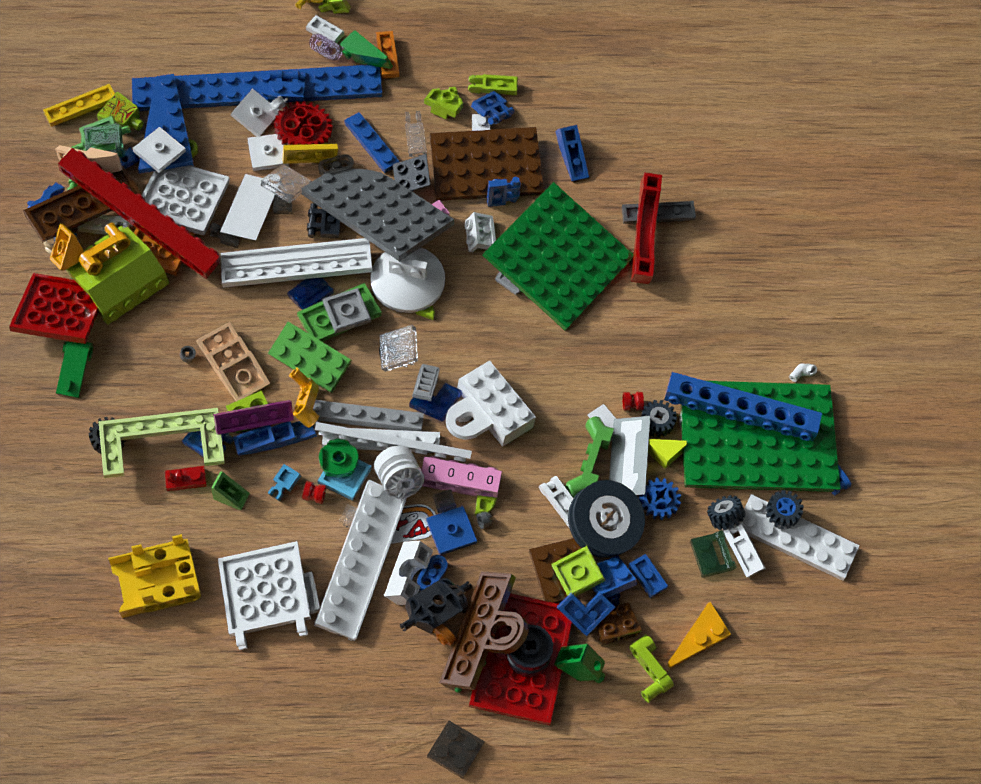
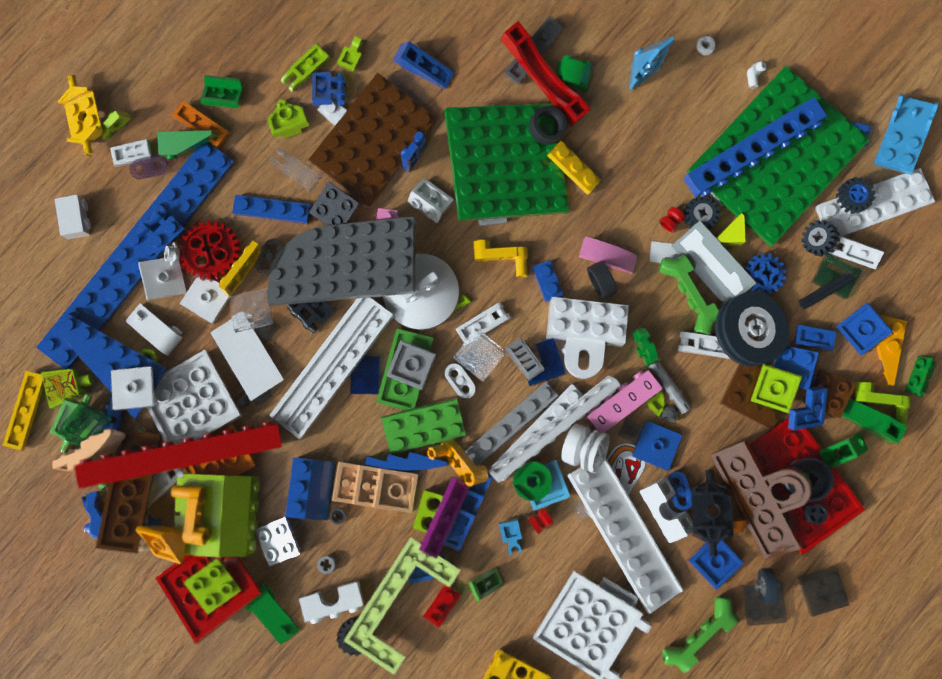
camera: 45 degrees left, 20 degrees up
none -> white brick [55,195,91,240]
none -> white door [126,304,183,356]
none -> lime hinge [184,558,241,614]
none -> green bracket [200,75,244,109]
none -> white hinge [256,517,301,566]
none -> blue slope [285,457,335,520]
none -> white arch [299,580,365,624]
none -> light grey bush [317,555,336,574]
none -> lime plate [337,36,363,72]
none -> blue slope [365,452,447,470]
none -> white plate [445,364,475,399]
none -> white plate [456,302,511,345]
none -> yellow beam [473,240,528,278]
none -> black tyre [529,106,567,145]
none -> blue plate [532,260,563,303]
none -> yellow plate [547,141,601,195]
none -> green cylinder [555,55,593,93]
none -> bright pink slope [579,236,638,274]
none -> black tyre [587,261,617,299]
none -> dark azure wedge [629,36,675,91]
none -> green plate [631,327,658,366]
none -> light grey pin [649,360,692,414]
none -> bright green plate [662,596,739,673]
none -> blue plate [688,541,744,590]
none -> white plate [696,36,715,55]
none -> clear smoke plate [743,568,787,626]
none -> black axle [799,272,853,310]
none -> black wheel [803,504,828,524]
none -> blue plate [836,302,893,356]
none -> green slope [842,399,908,444]
none -> dark azure hinge [874,94,939,175]
none -> green hinge [905,357,936,398]

